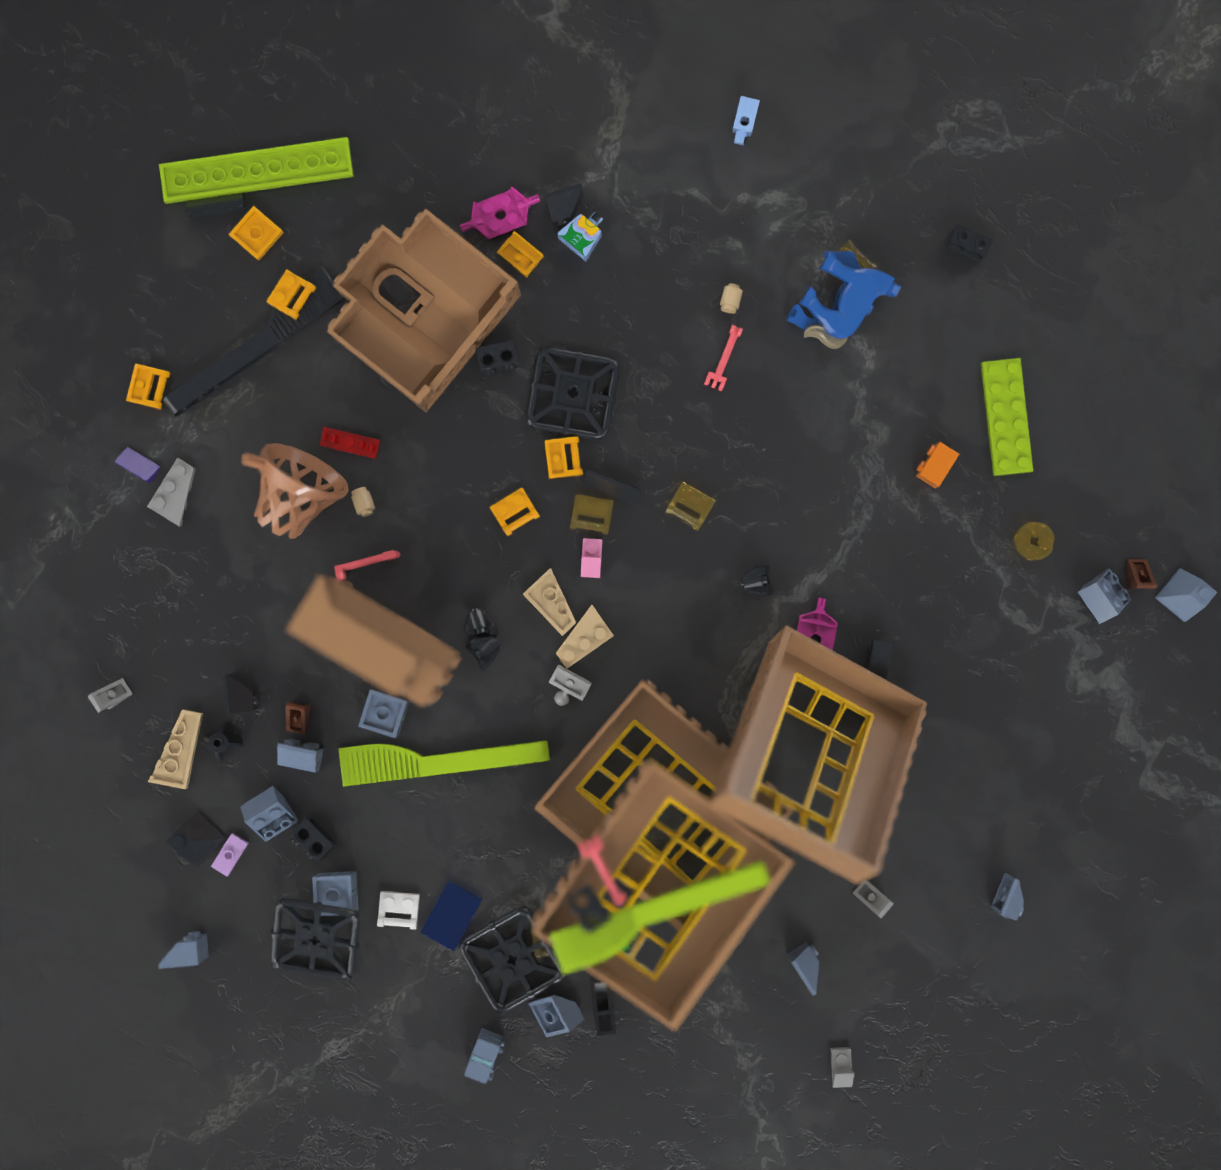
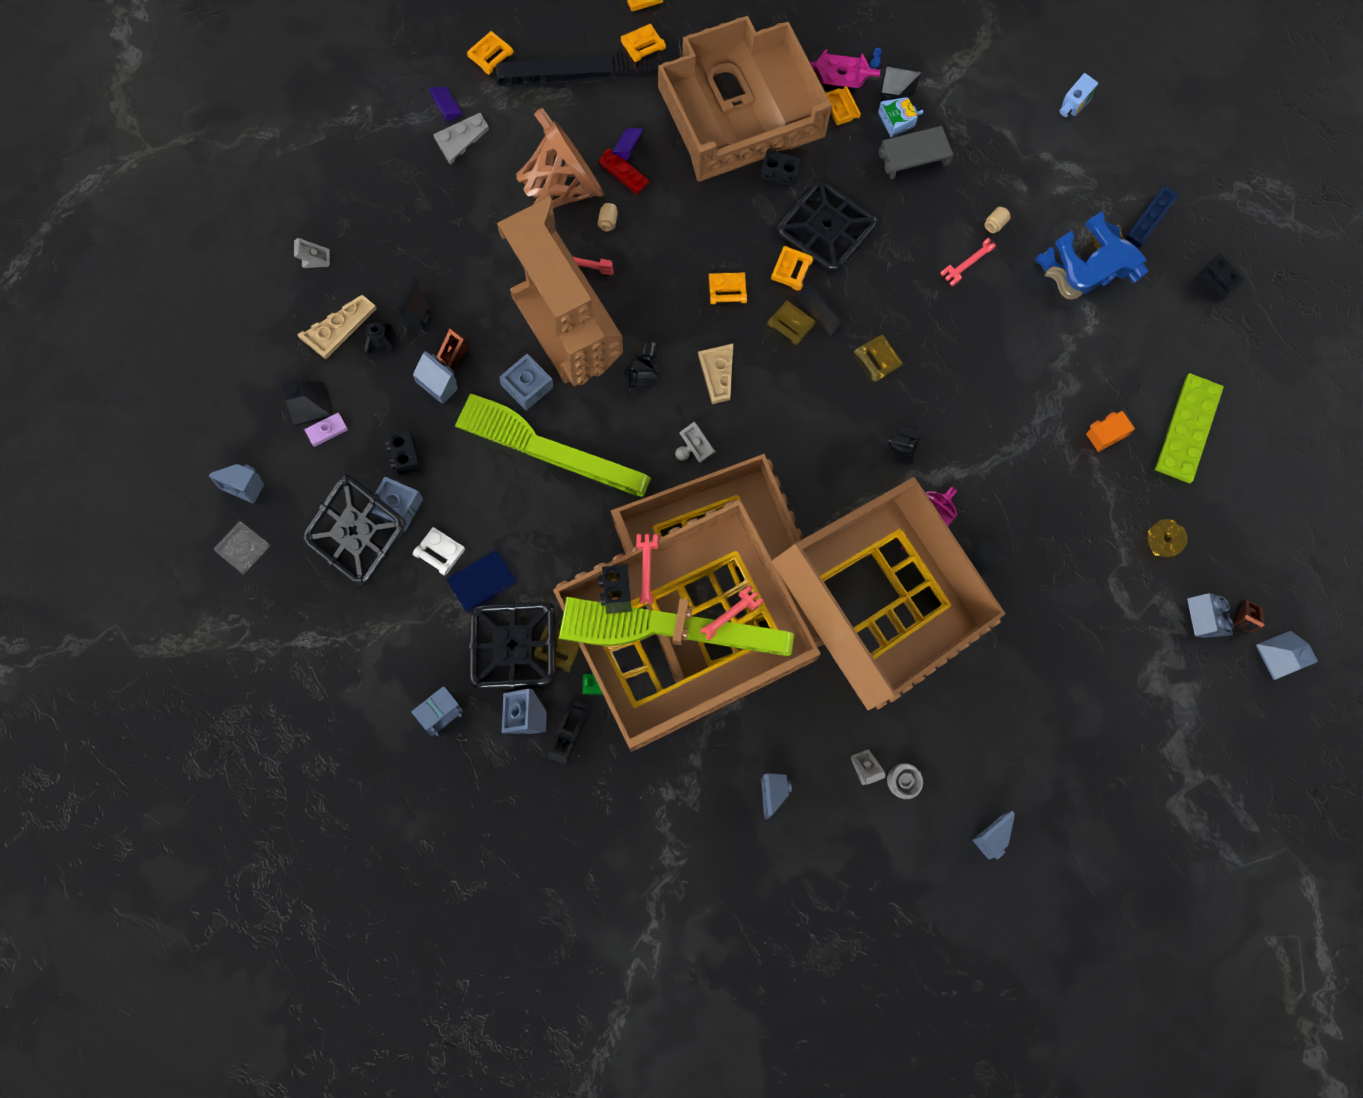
camera: 25 degrees right, 15 degrees down
sand blue slope [240,786,298,842] -> none
tan wing [556,605,614,668] -> none
bright pink slope [581,538,602,578] -> none
light grey slope [830,1047,854,1088] -> none
none -> clear plate [213,521,270,575]
none -> dark purple slope [612,128,643,161]
none -> medium nougat plate [672,598,692,645]
none -> coral hinge [700,585,764,640]
none -> blue piece [869,48,882,69]
none -> dark grey panel [879,126,953,180]
none -> light grey piece [887,763,923,799]
none -> dark blue plate [1125,186,1179,248]

